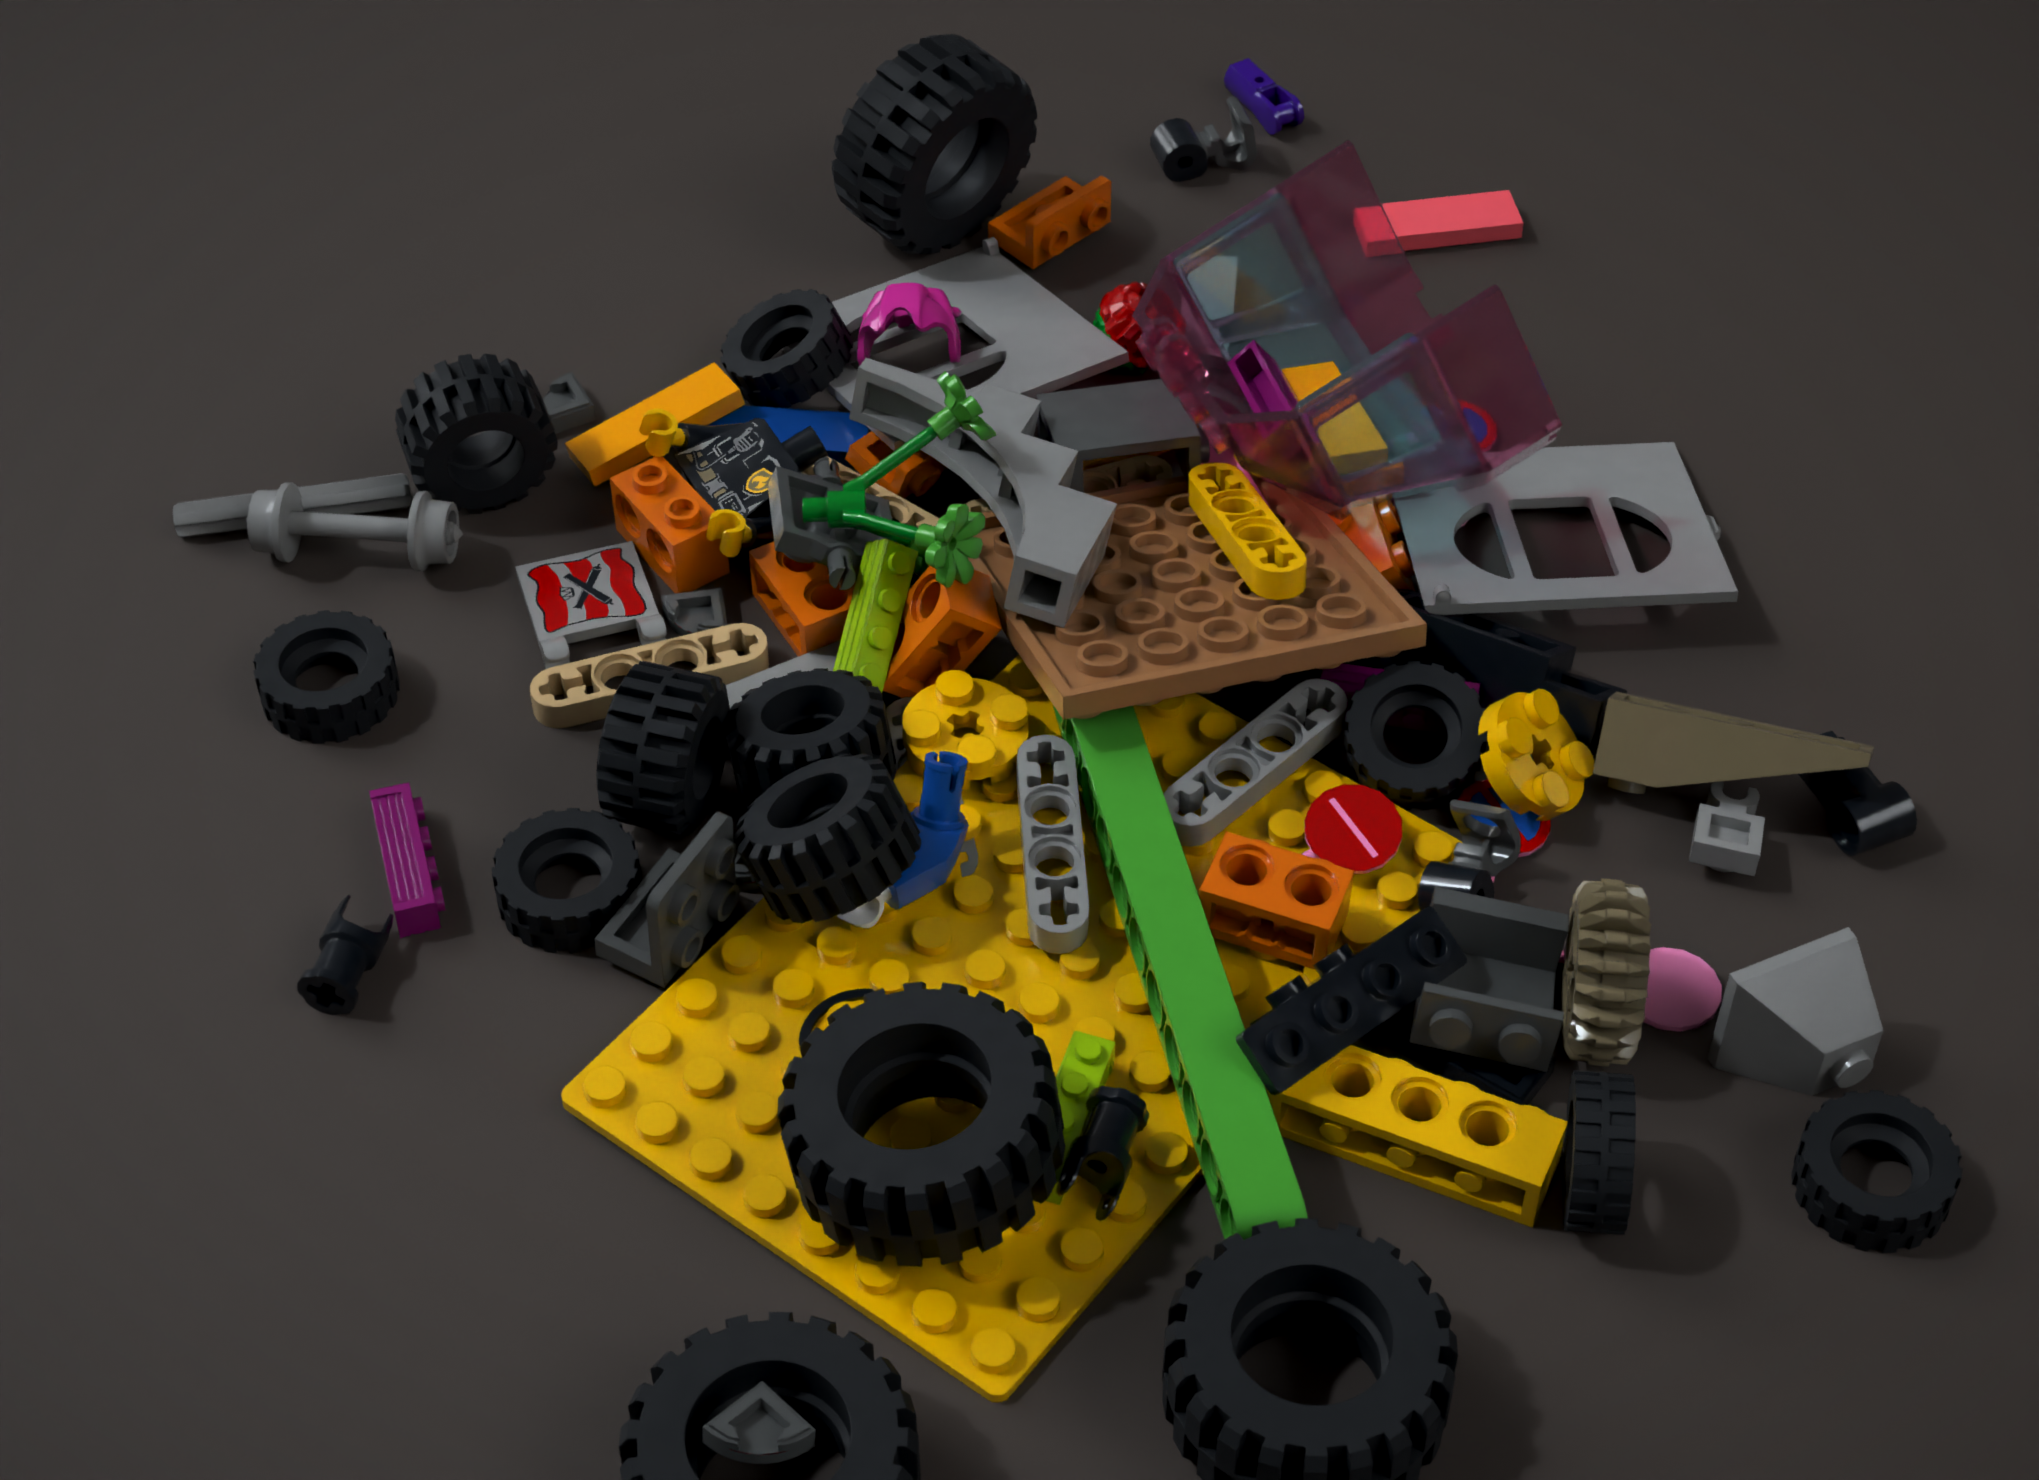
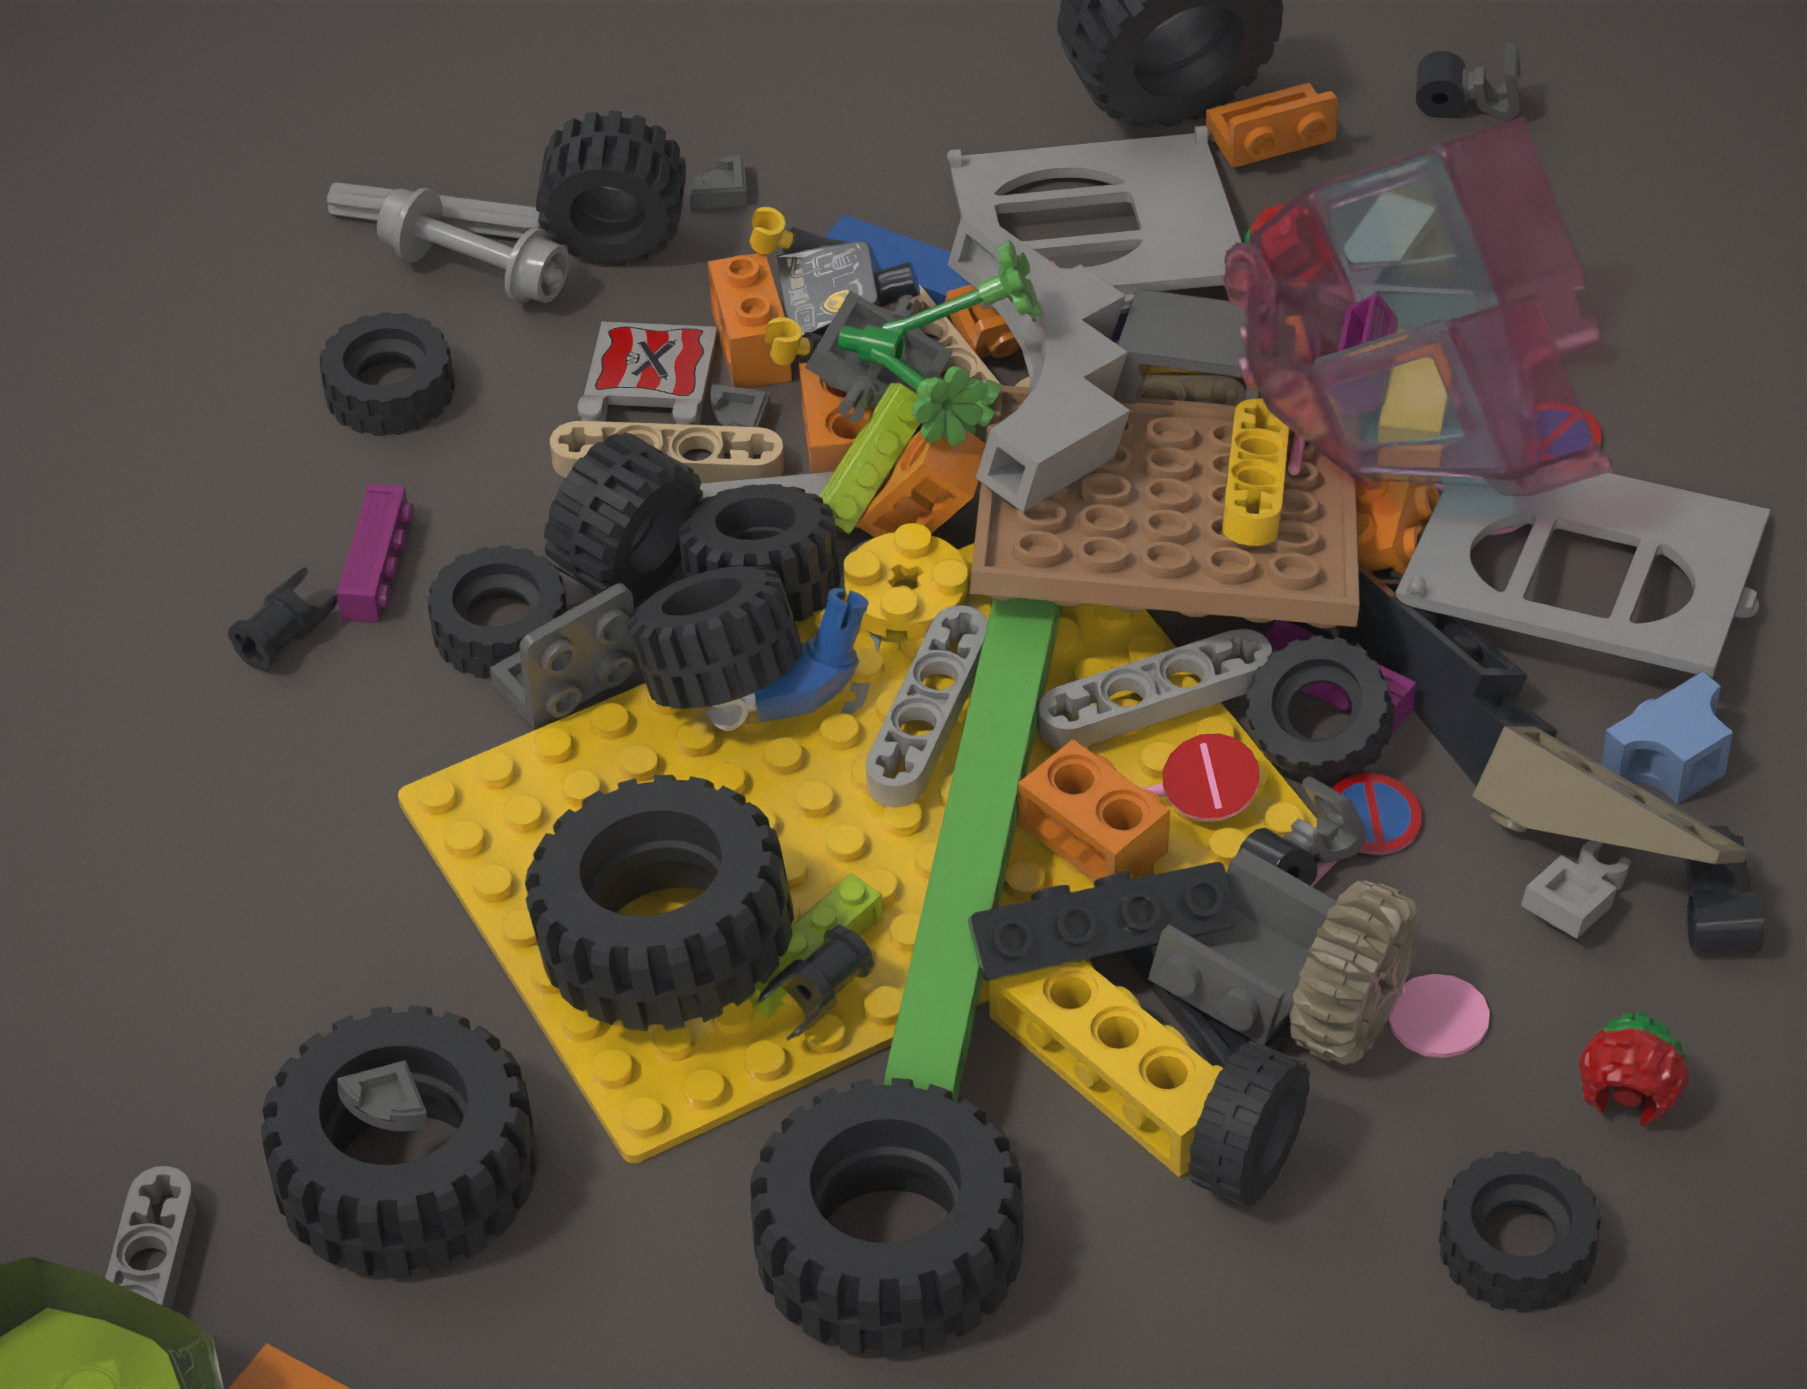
camera: 25 degrees right, 0 degrees up
light orange tile [564,362,745,487] -> none
black tyre [720,289,853,408] -> none
dark pink helmet [857,283,962,366] -> none
dark purple bar [1224,58,1304,135] -> none
coral tile [1351,190,1524,255] -> none
yellow plate [1478,688,1595,821] -> none
light grey slope [1707,927,1883,1096] -> none
none -> red piece [1578,1012,1689,1127]
none -> medium blue brick [1601,671,1733,805]

